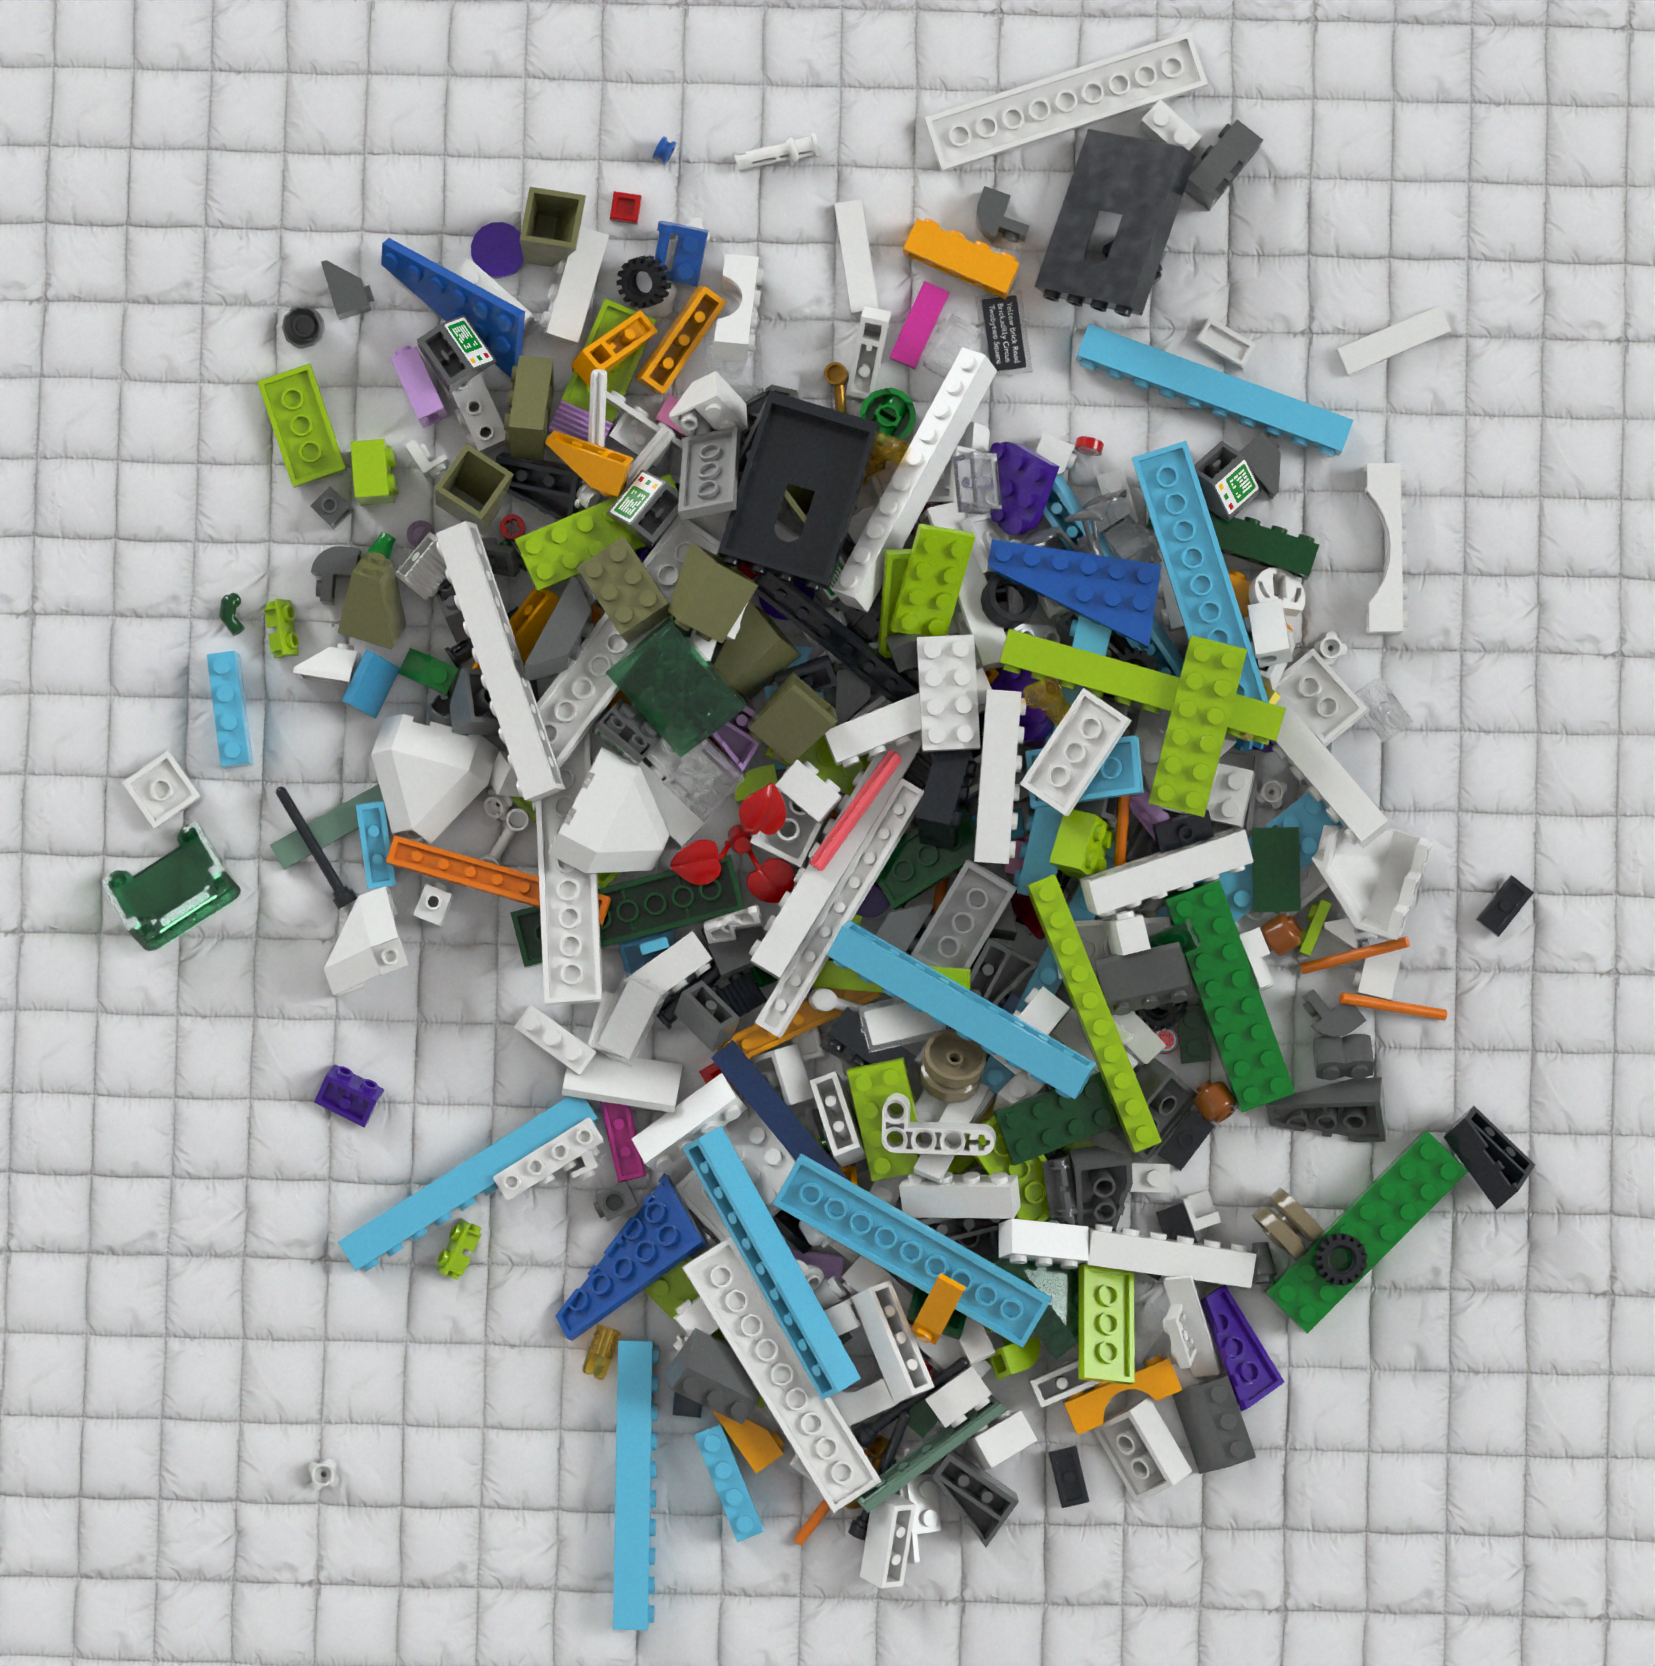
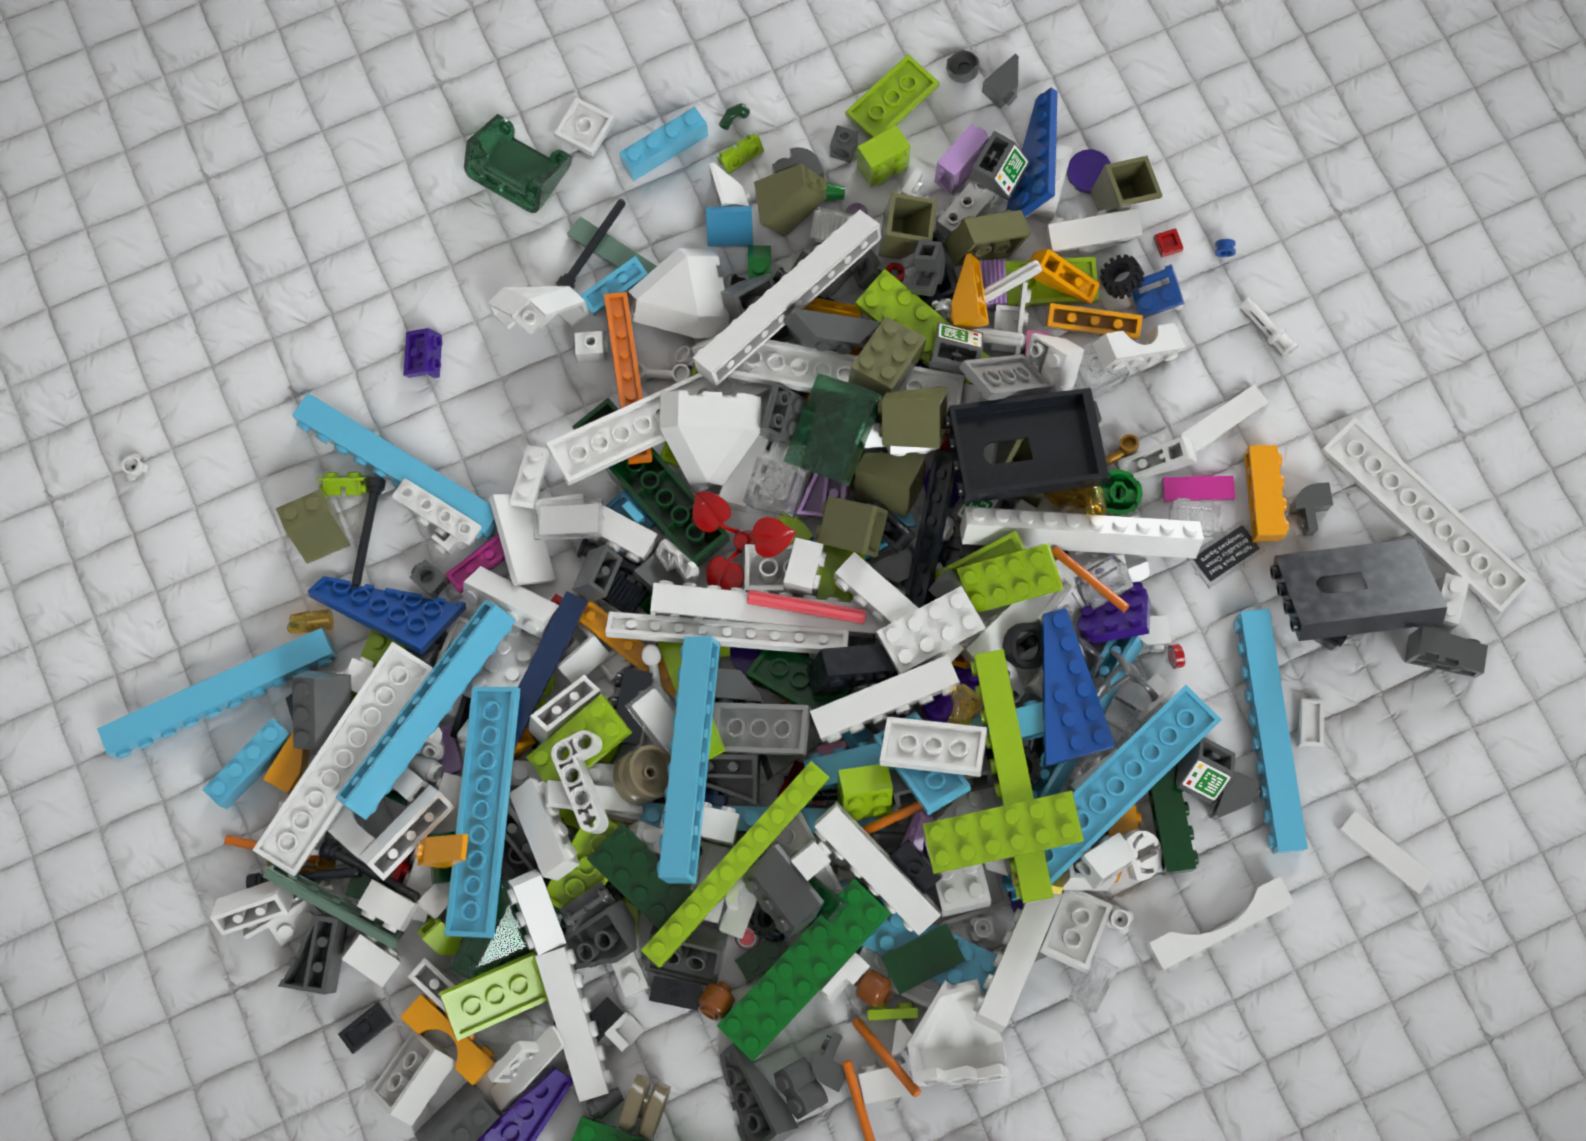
camera: 65 degrees right, 10 degrees down
none -> olive slope [276,489,351,564]
none -> black piece [352,476,386,587]
none -> dark grey brick [910,240,945,296]
none -> orange bar [1052,546,1130,613]

